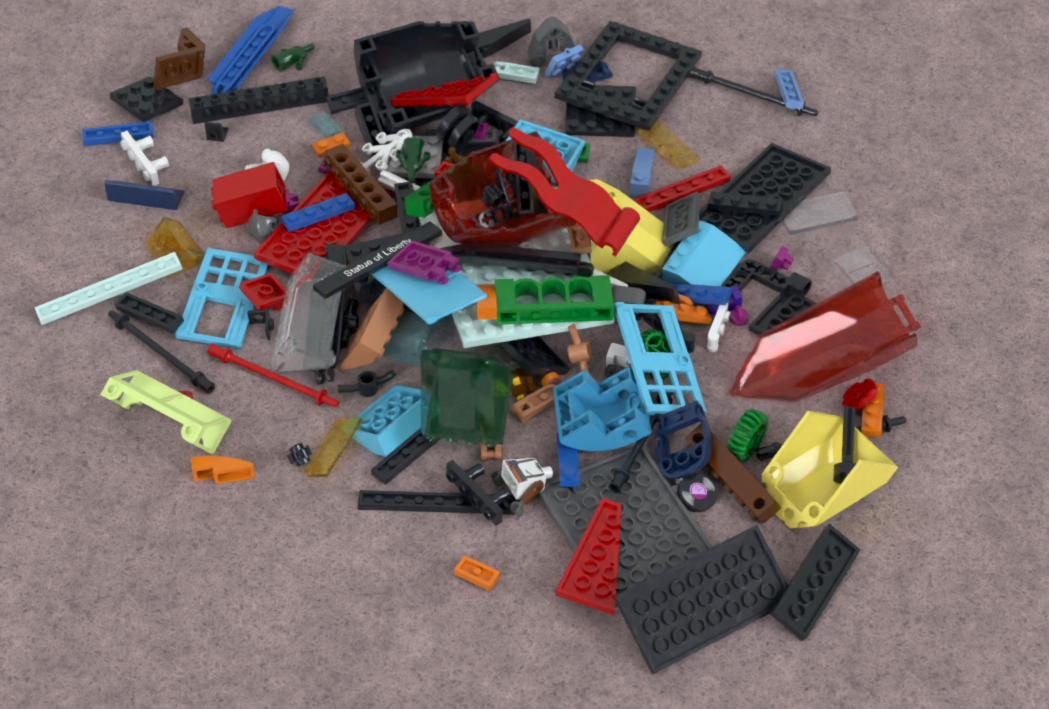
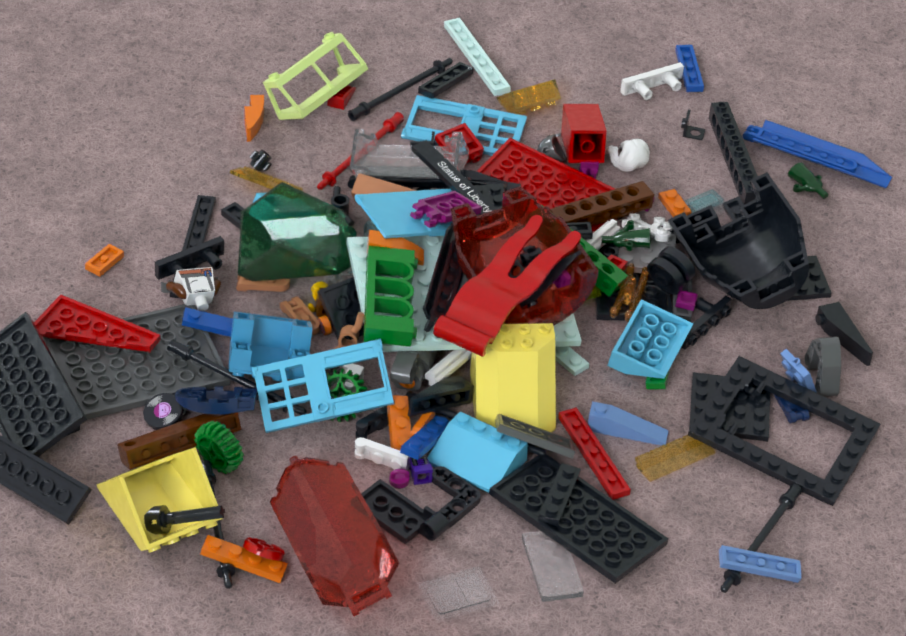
camera: 90 degrees right, 5 degrees down
dark blue slope [104,180,185,210] -> none
black plate [110,76,183,122] -> none
reddish brown bracket [153,27,205,90] -> none
blue plate [281,193,355,232] -> none
red wing [390,73,499,108] -> none
light aqua plate [494,61,540,84] -> none
magenta tile [770,246,794,271] -> none

